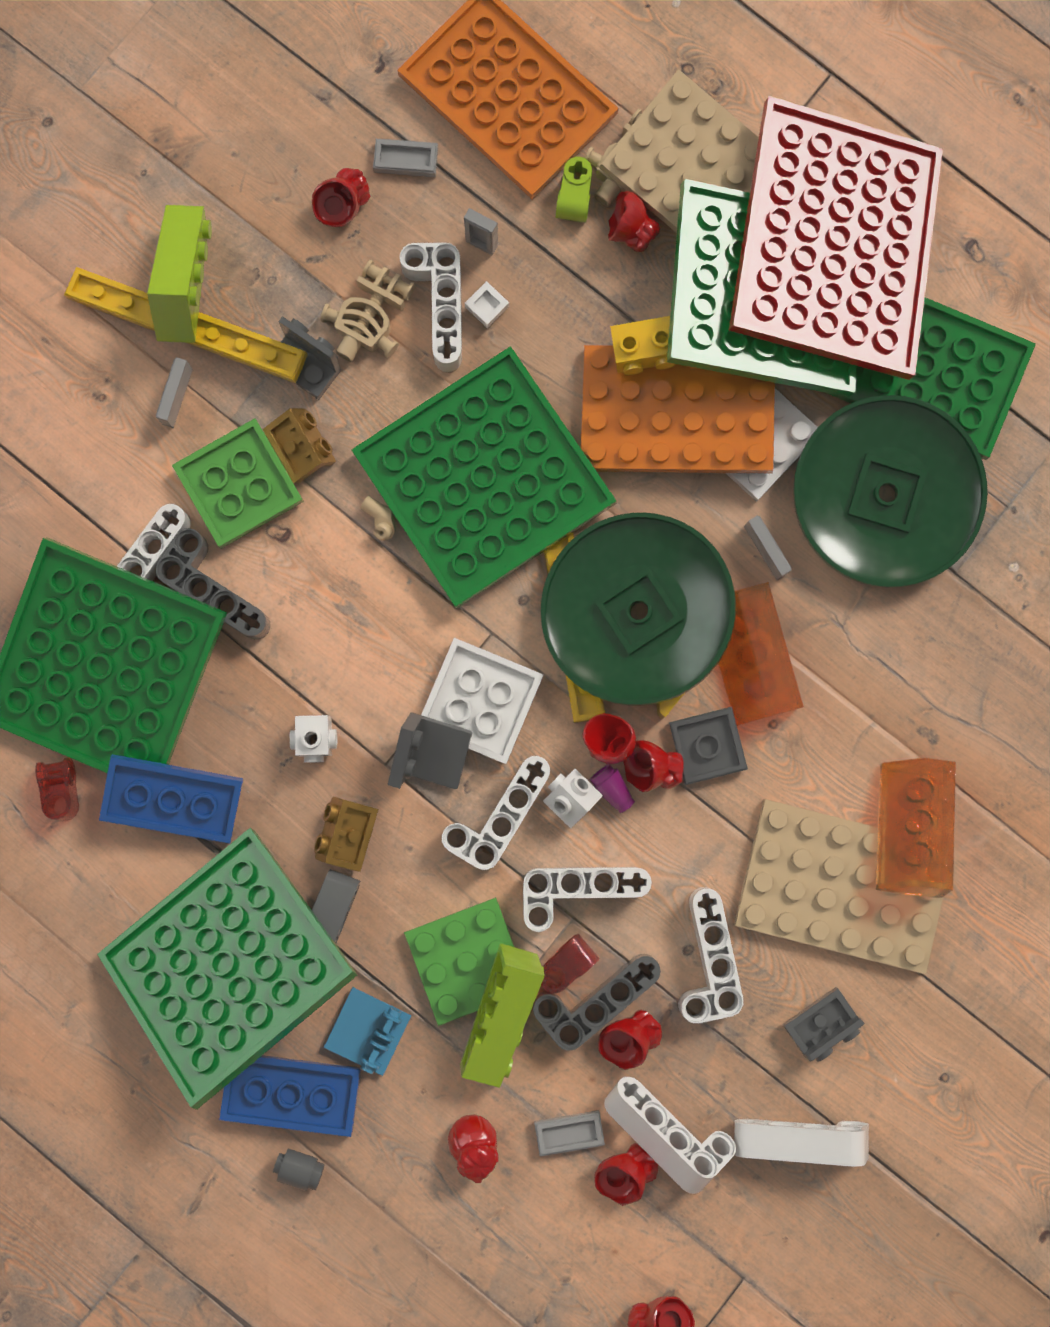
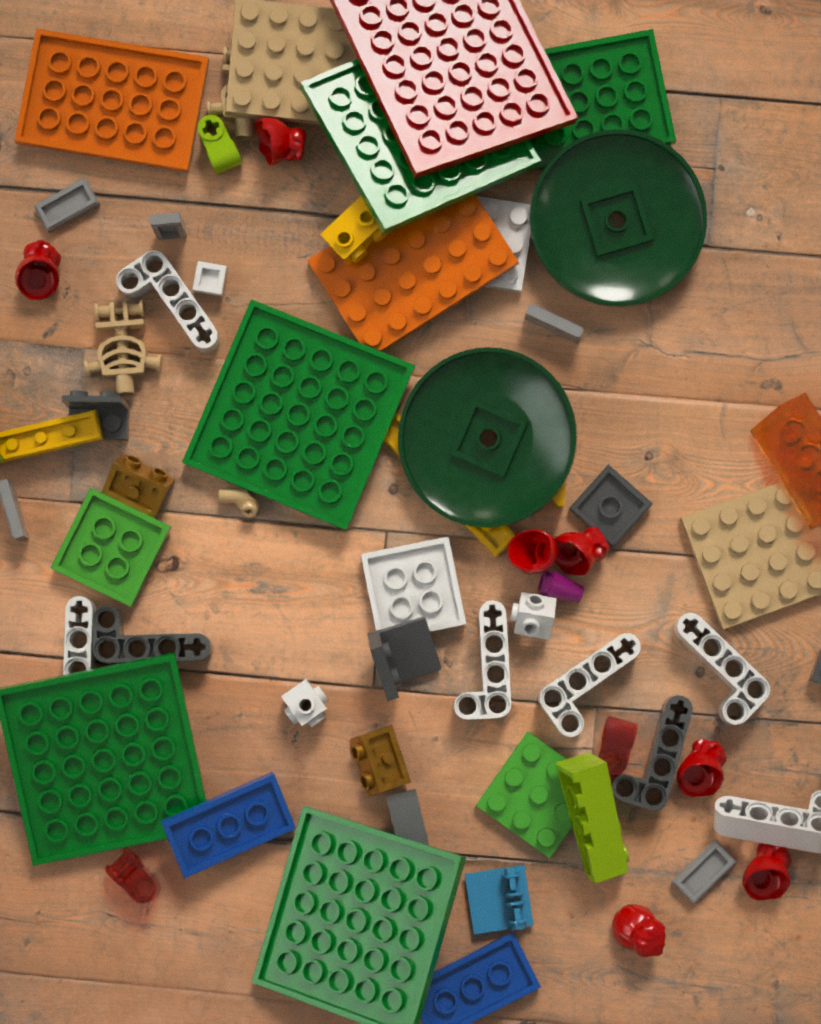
camera: 30 degrees left, 0 degrees up
clear orange slope [718,582,804,726] -> none

